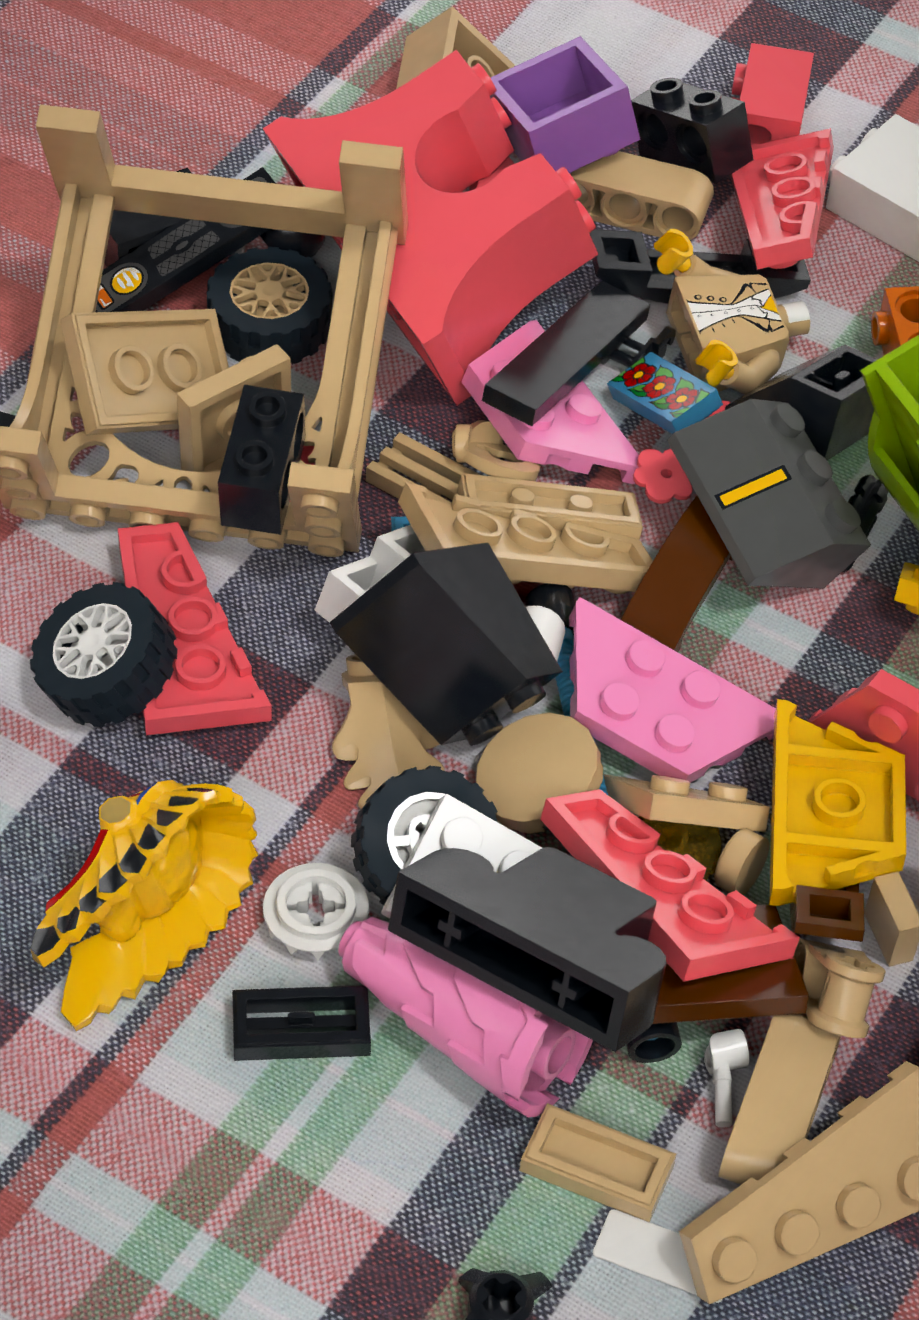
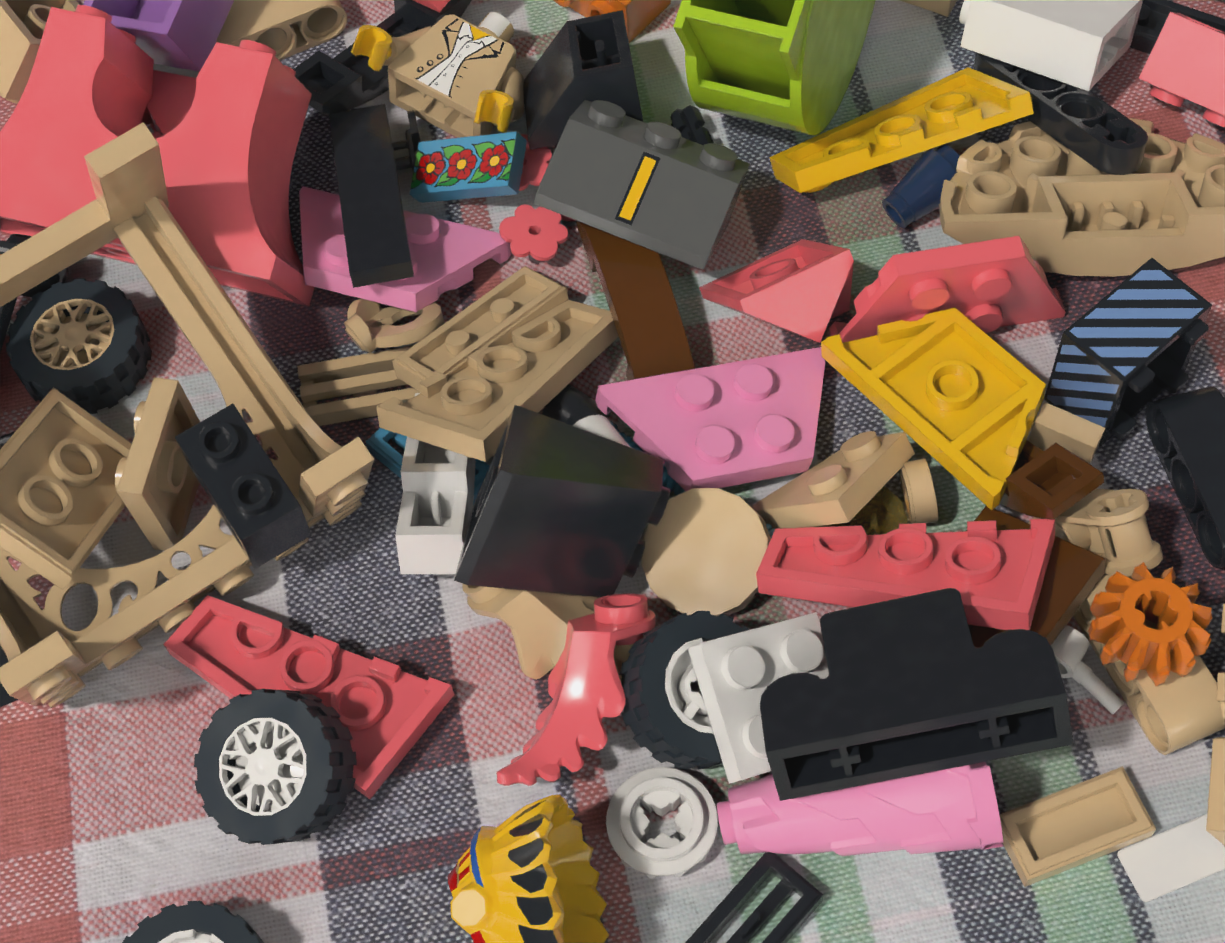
camera: 35 degrees left, 10 degrees up
none -> coral plant [497,593,656,786]
none -> coral slope [699,239,854,343]
none -> orange gear [1088,562,1212,686]

